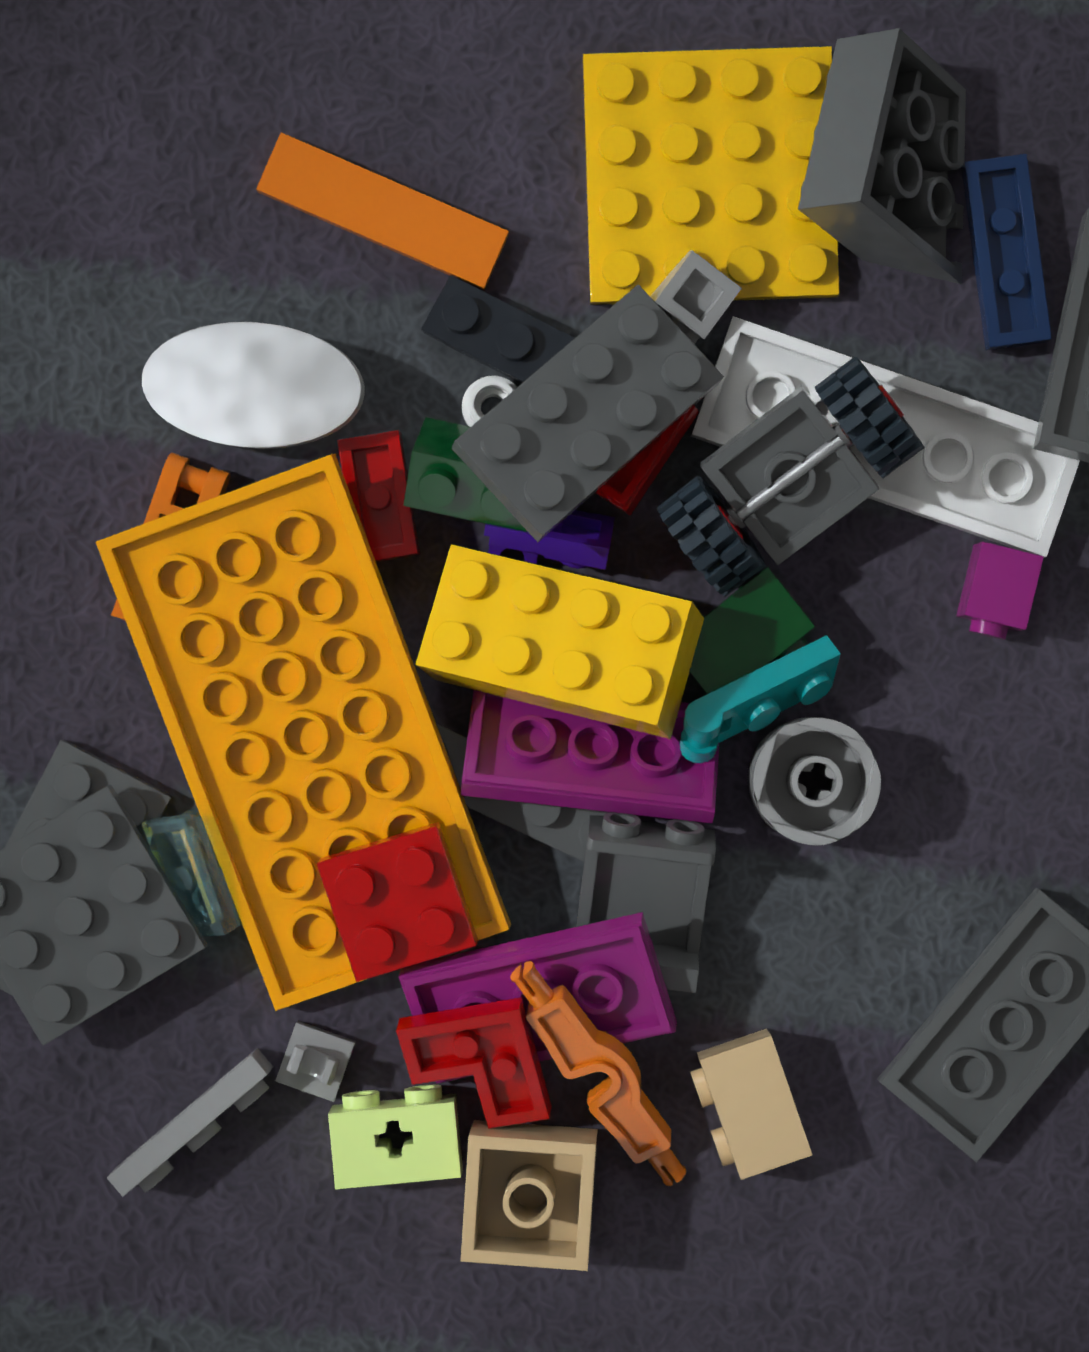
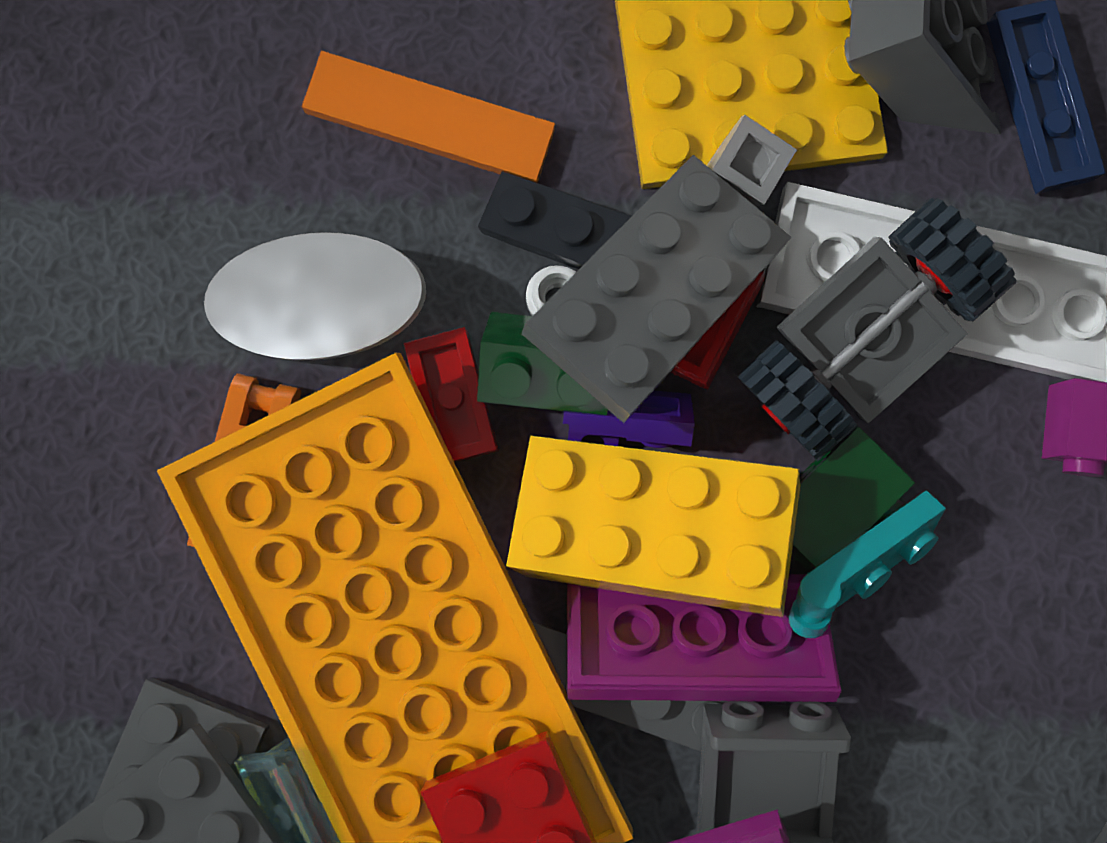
camera: 10 degrees left, 5 degrees down
light grey brick [748,717,881,845] -> none

